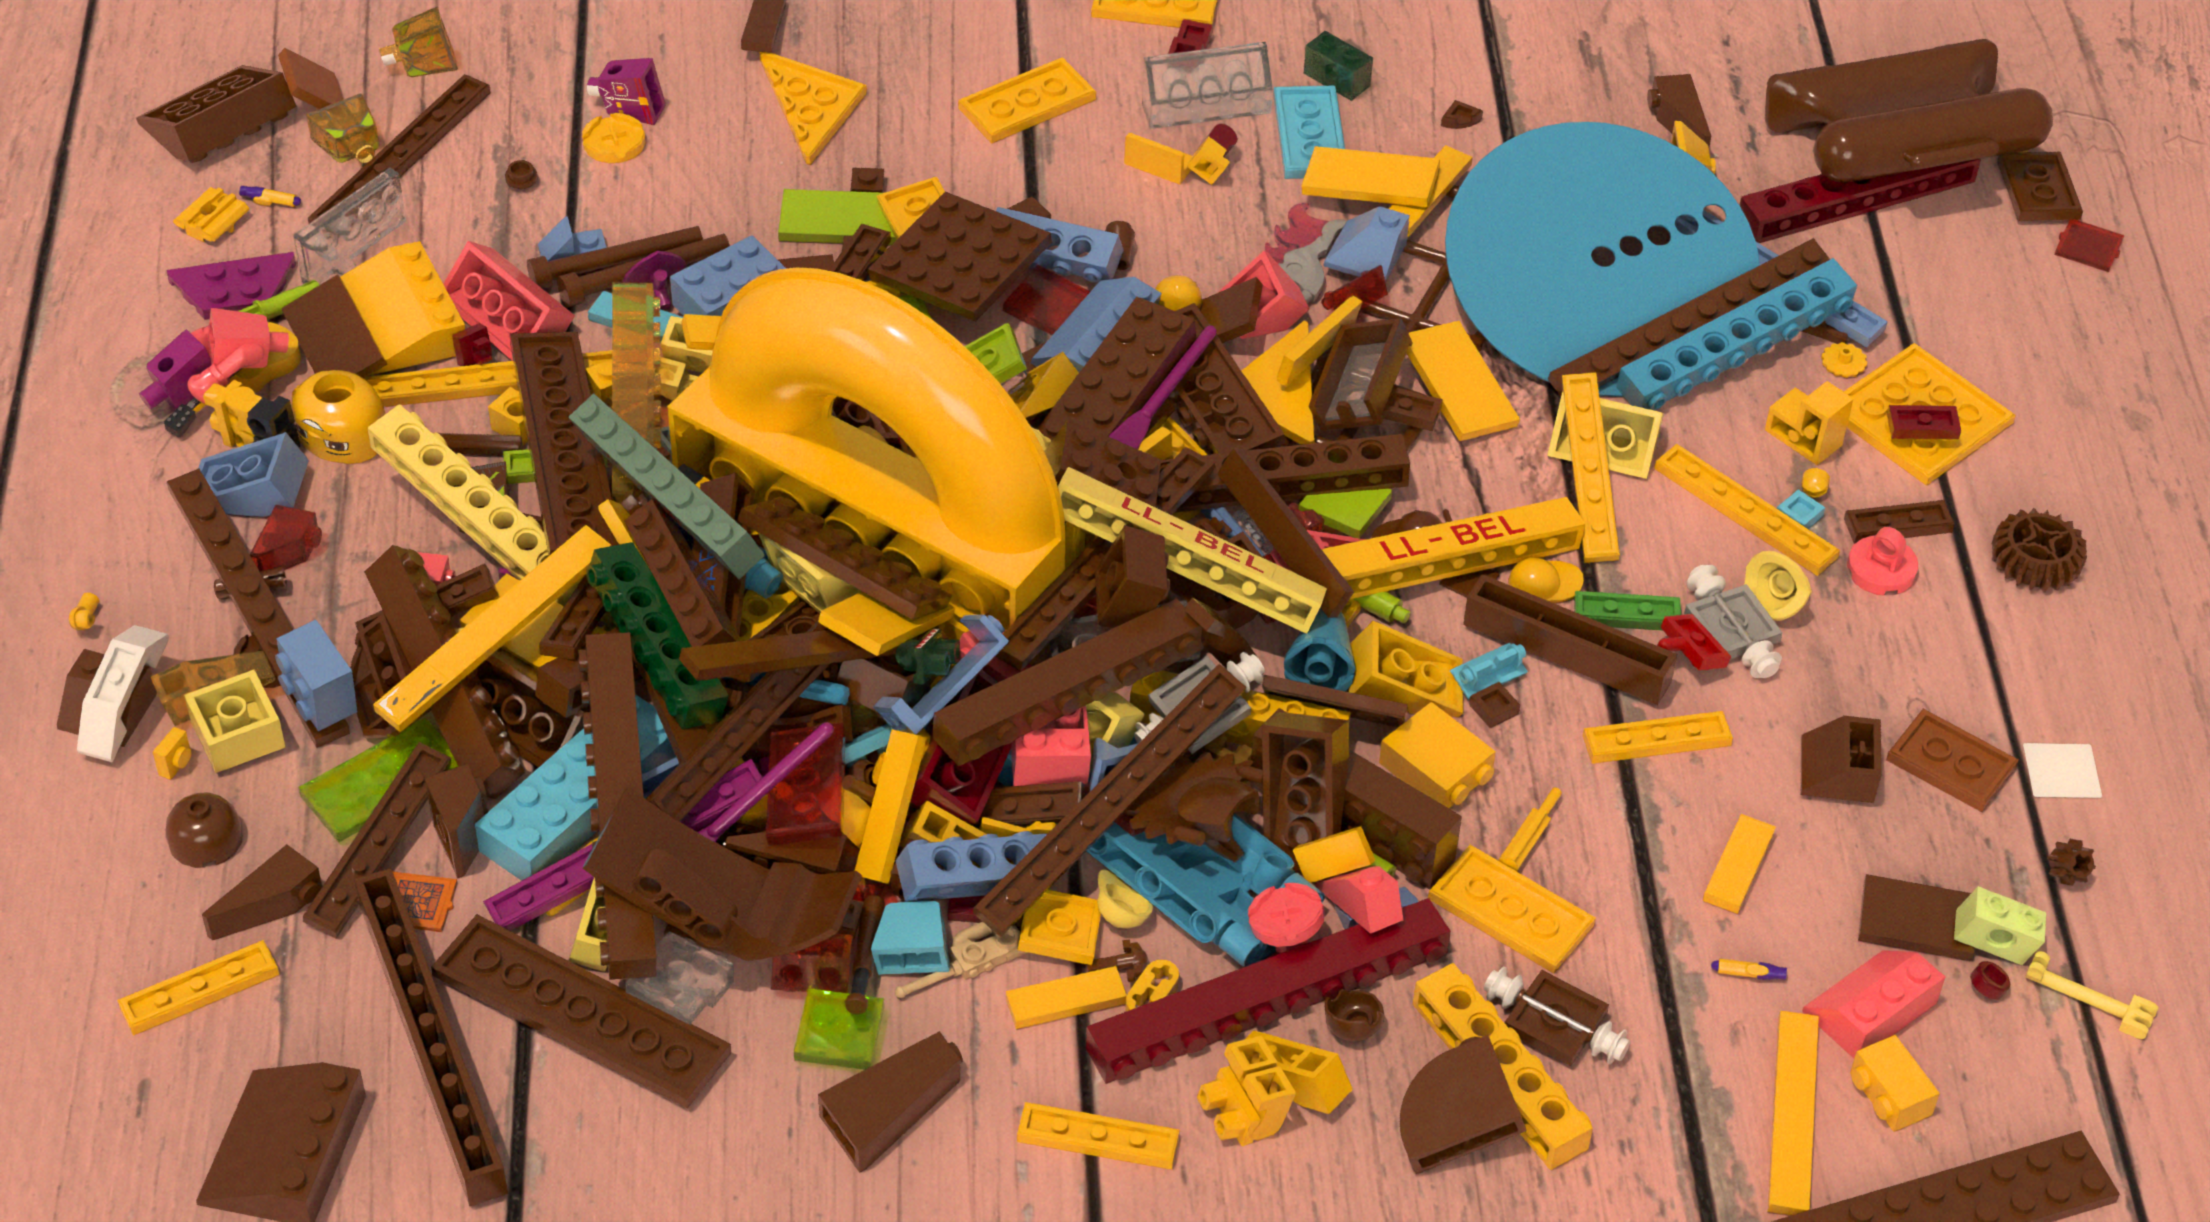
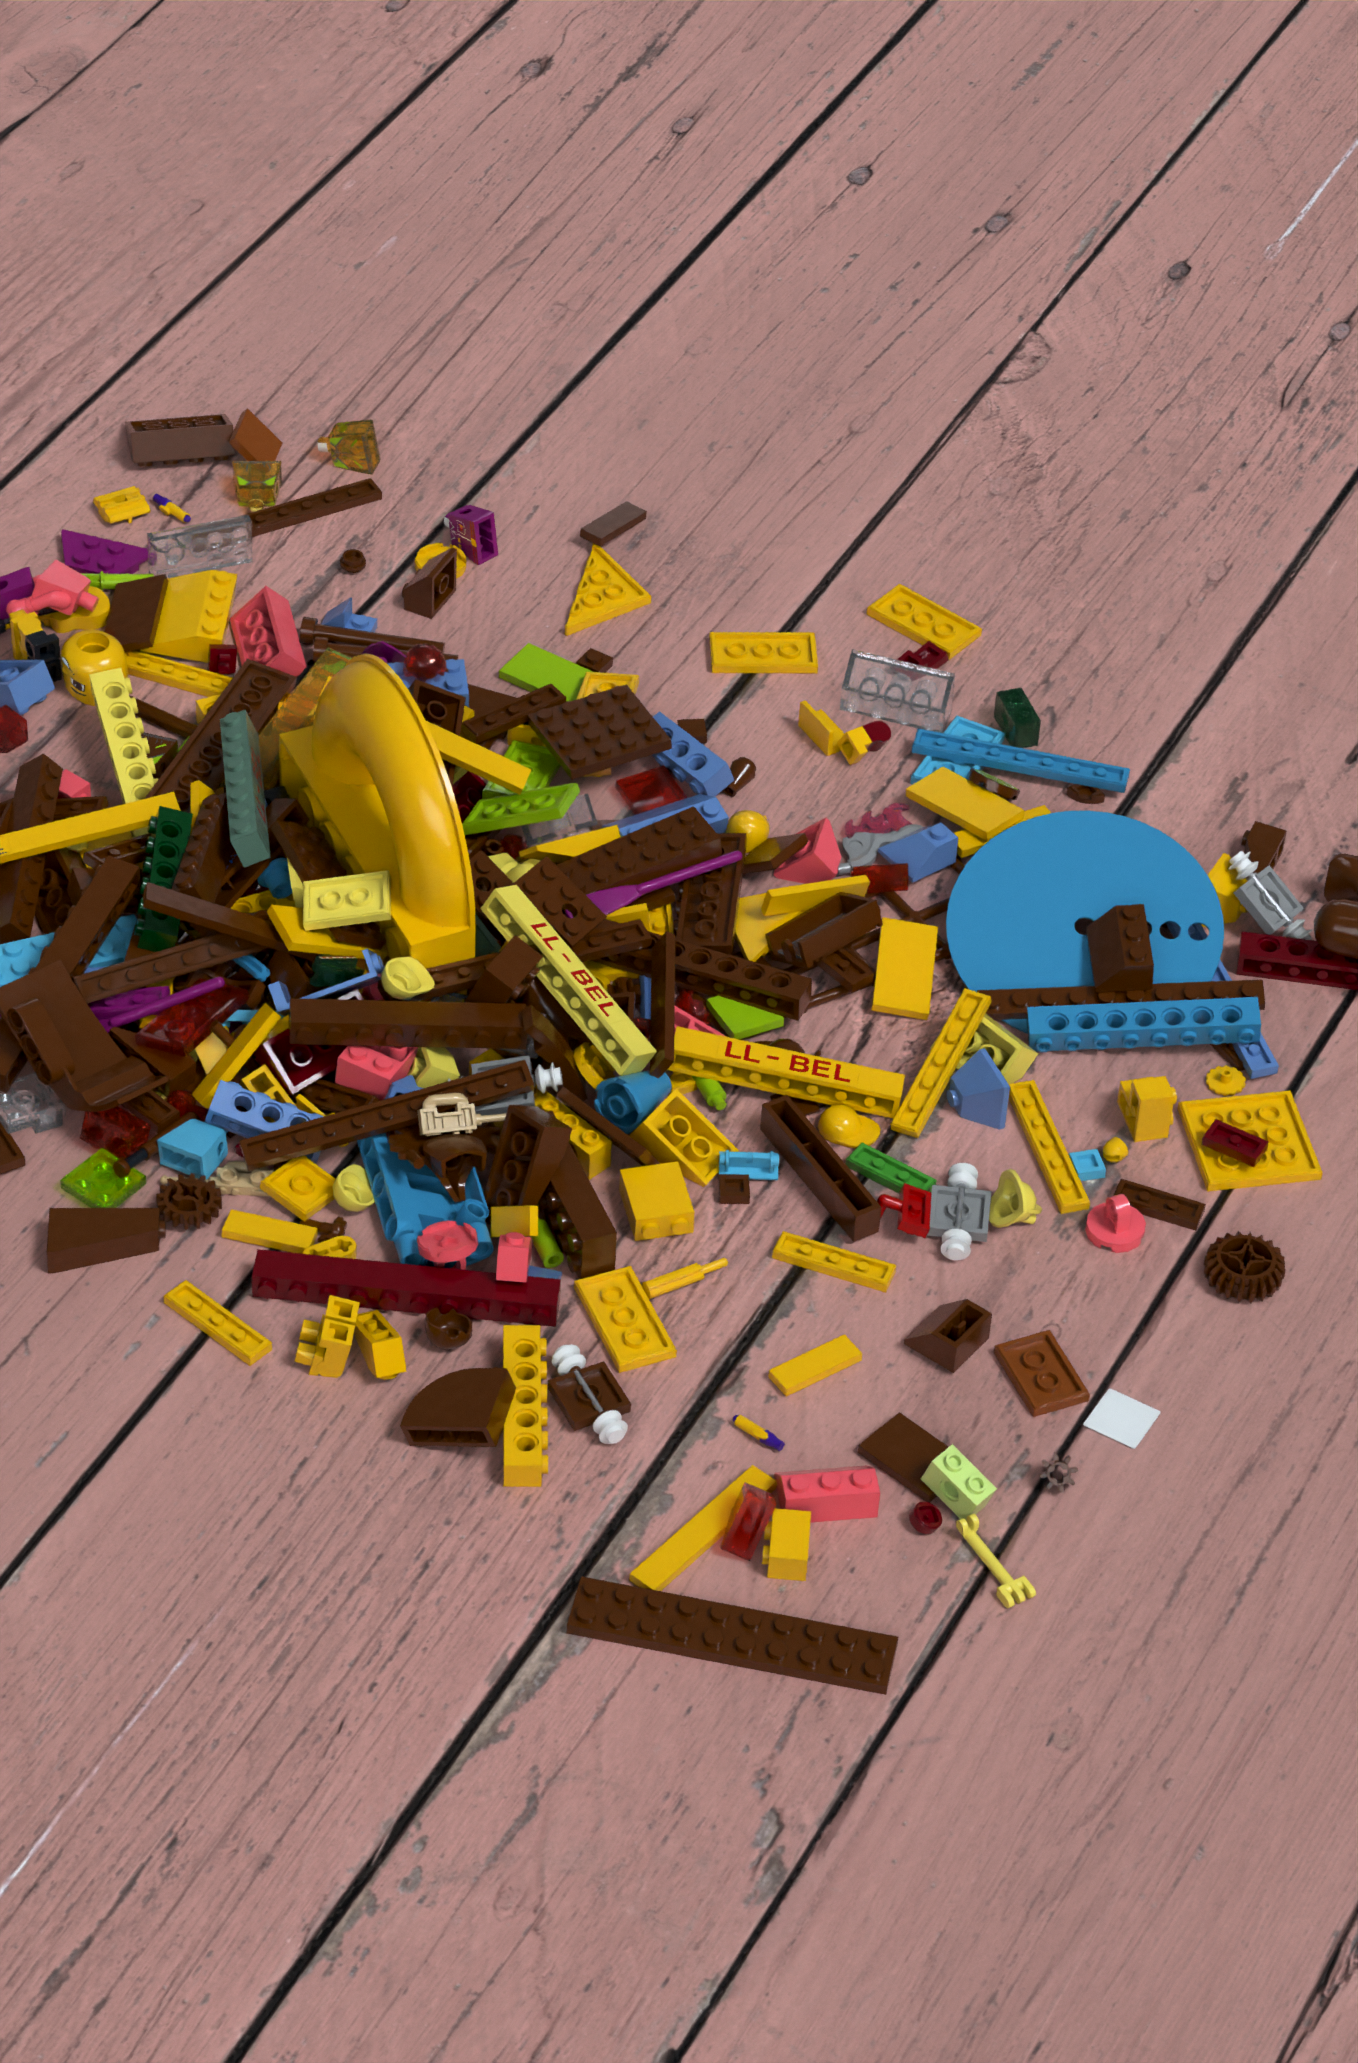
camera: 30 degrees right, 5 degrees down
none -> reddish brown gear [156,1173,222,1230]
none -> light yellow tile [303,870,391,931]
none -> light yellow cap [381,957,435,1000]
none -> reddish brown slope [402,548,457,619]
none -> clear red hair [403,644,449,682]
none -> tan piece [417,1093,507,1136]
none -> yellow tile [573,1042,615,1091]
none -> clear red slope [720,1482,777,1561]
none -> dark azure tile [912,729,1130,793]
none -> medium blue slope [947,1048,1010,1130]
none -> reddish brown tile [967,768,1020,800]
none -> reddish brown slope [1086,904,1154,992]
none -> light grey plate [1228,851,1313,940]

